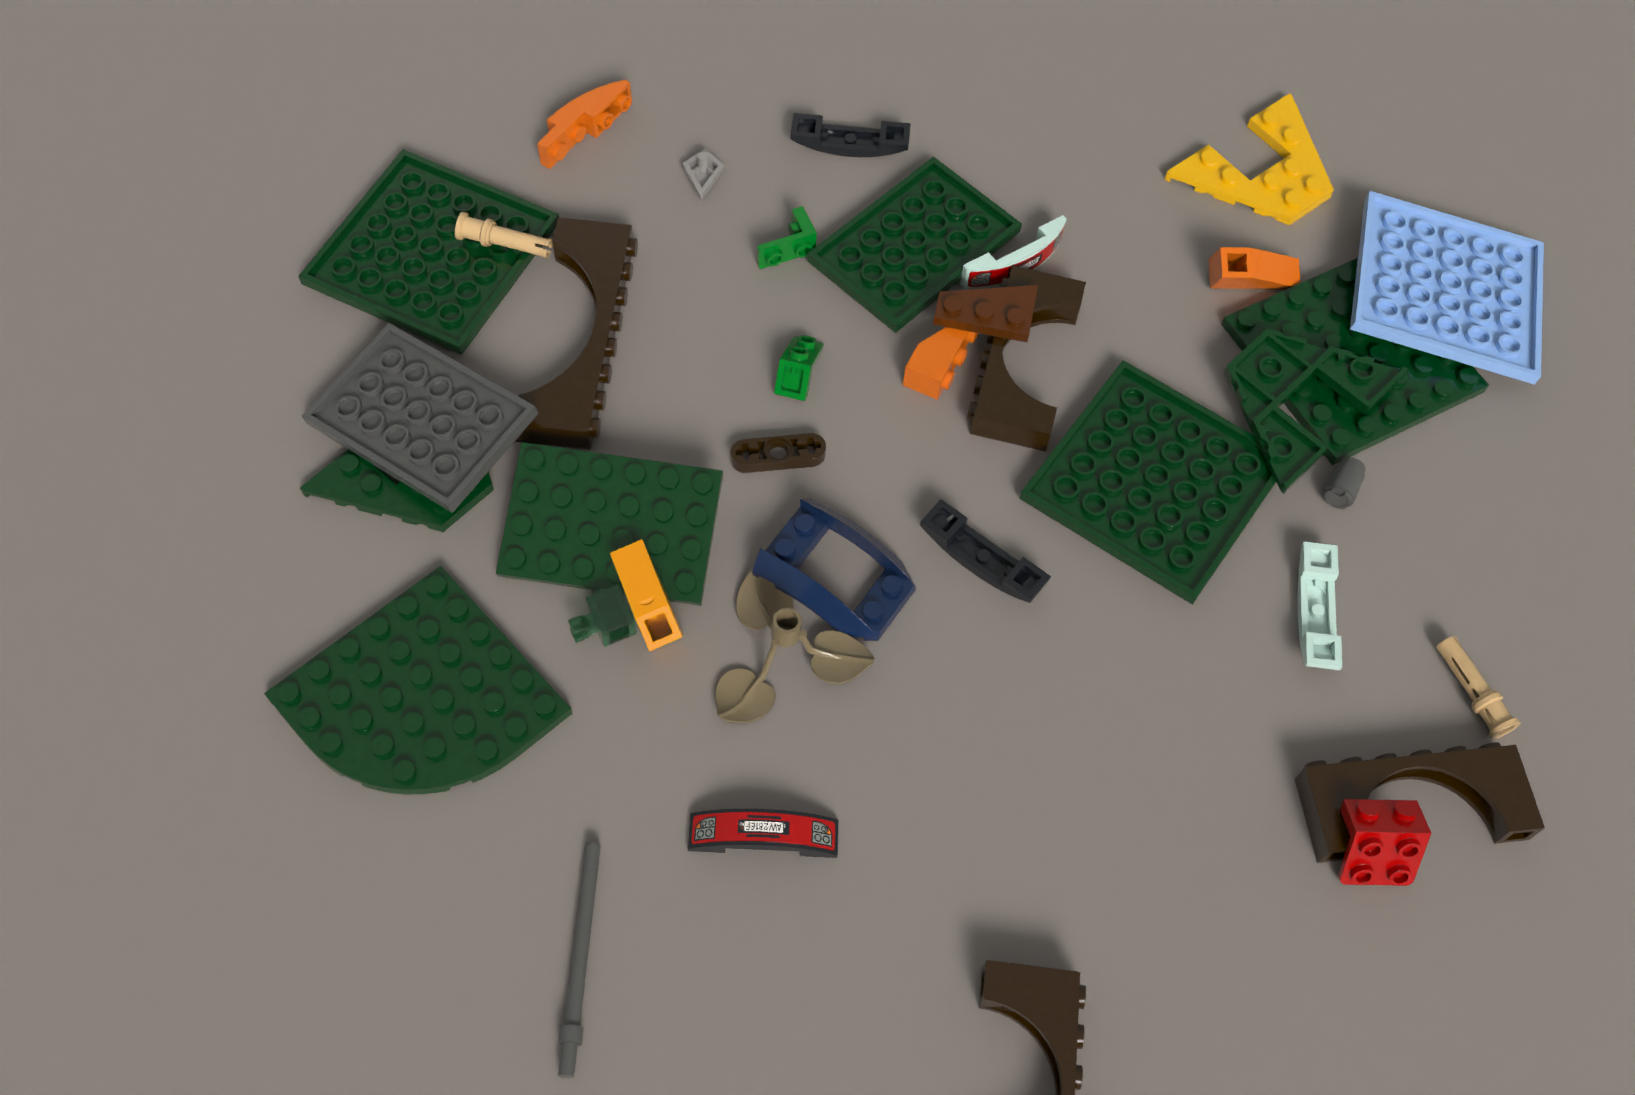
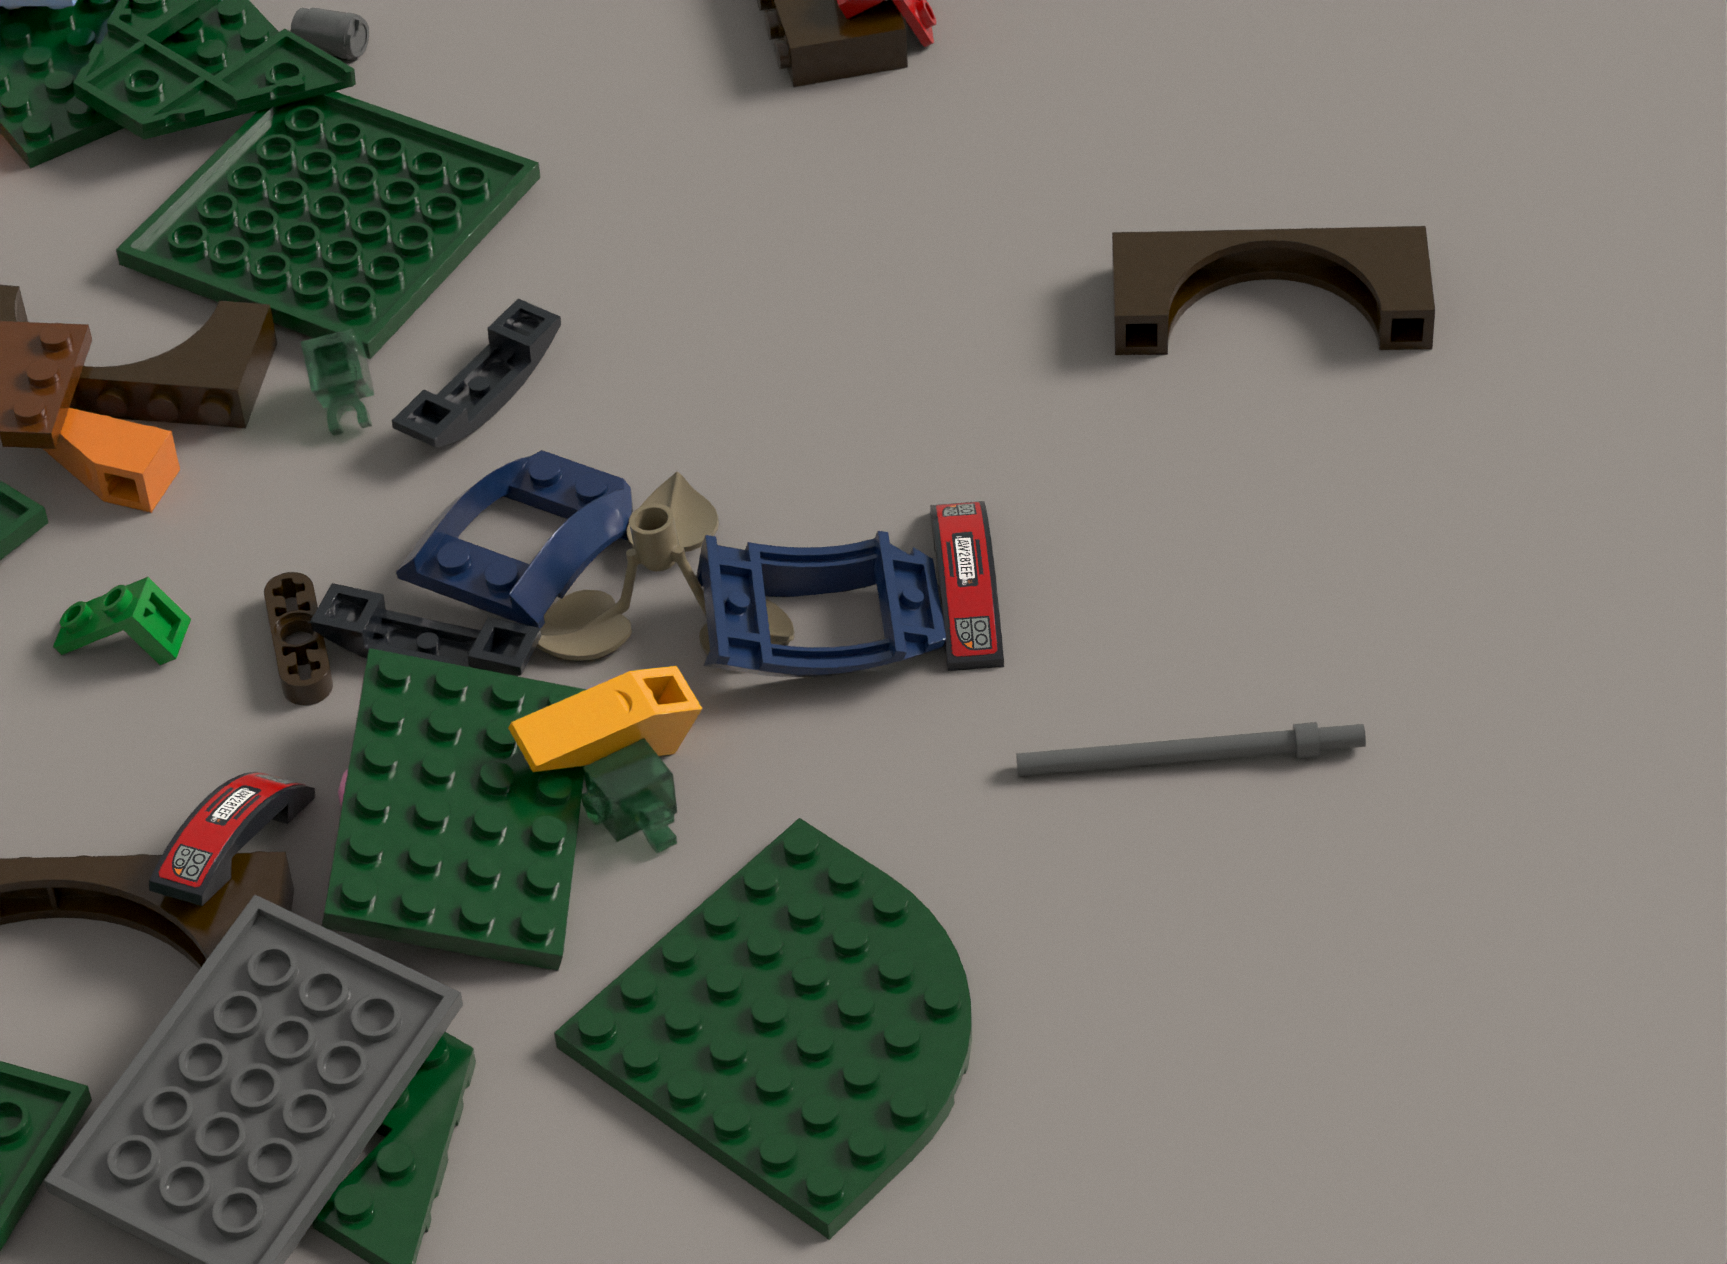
camera: 90 degrees left, 15 degrees down
light aqua slope [1297,541,1343,670] -> none
none -> slope [149,772,315,906]
none -> clear green brick [301,329,375,436]
none -> black slope [310,583,541,676]
none -> dark blue wedge [696,531,946,678]

